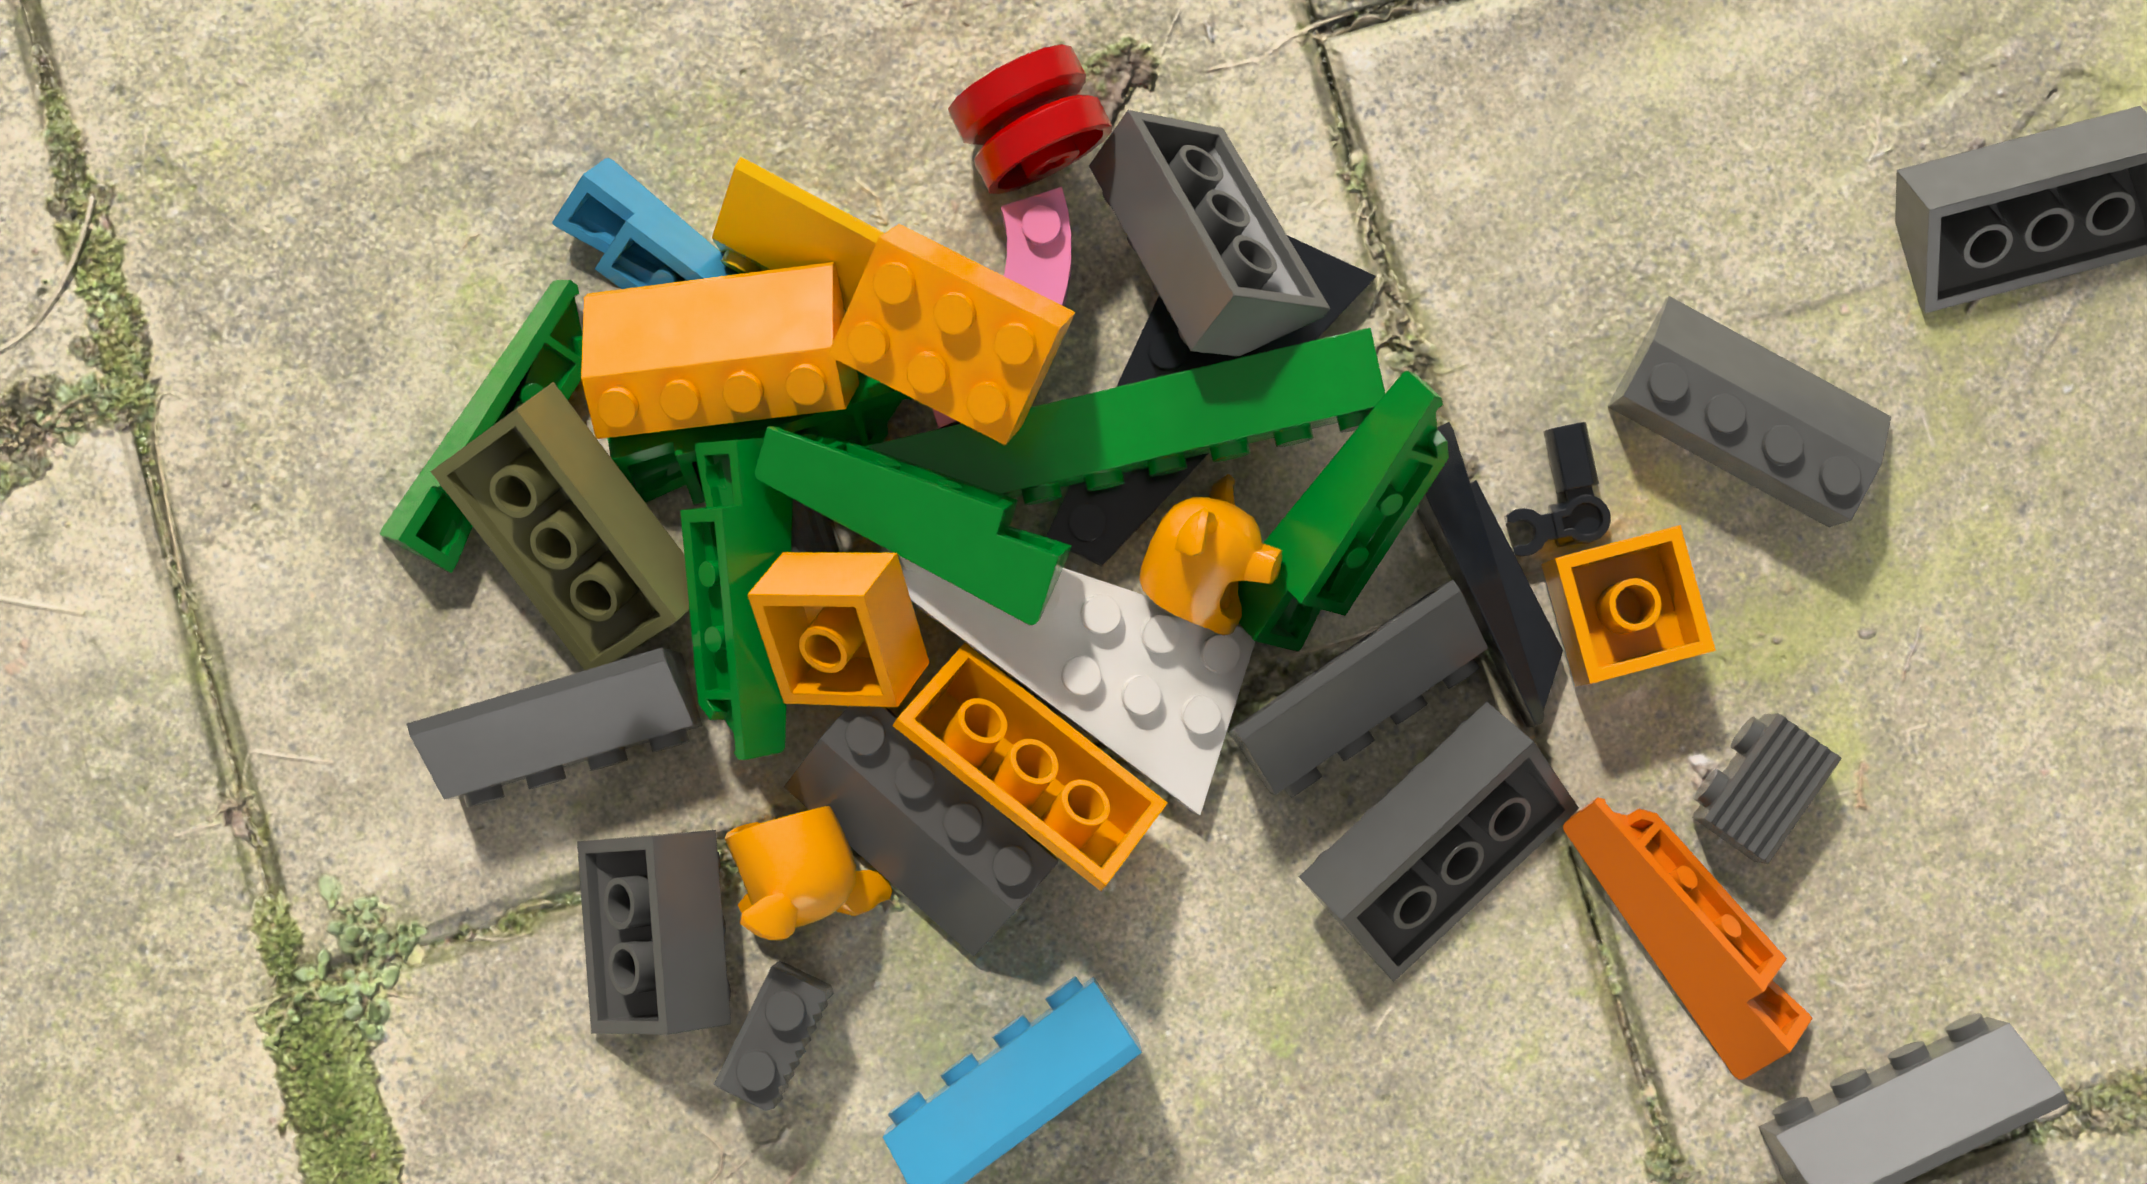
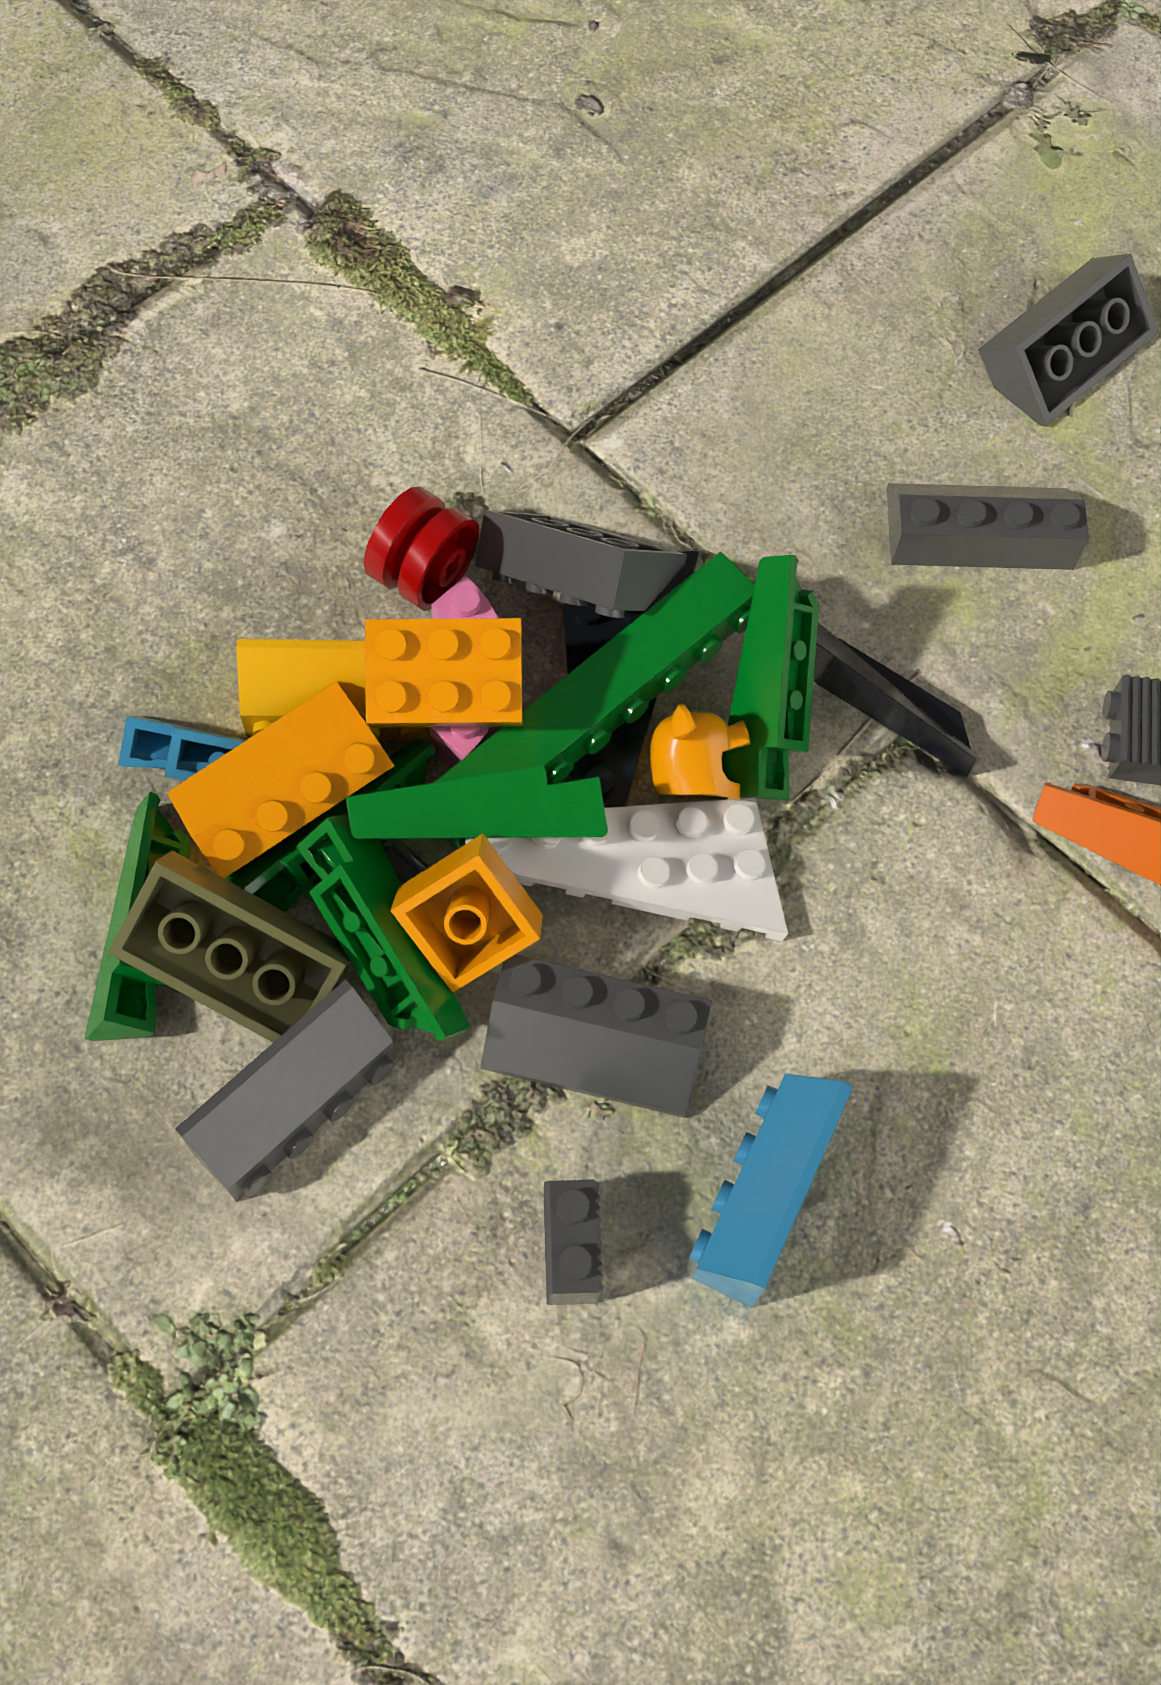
camera: 30 degrees left, 20 degrees down
dark grey slope [577,830,731,1035] -> none
light orange piece [725,806,892,941] -> none
light orange slope [892,642,1168,891] -> none
dark grey slope [1227,580,1488,798] -> none
dark grey slope [1299,702,1579,982] -> none
black bar [1504,422,1611,557] -> none
light orange brick [1541,525,1716,686] -> none

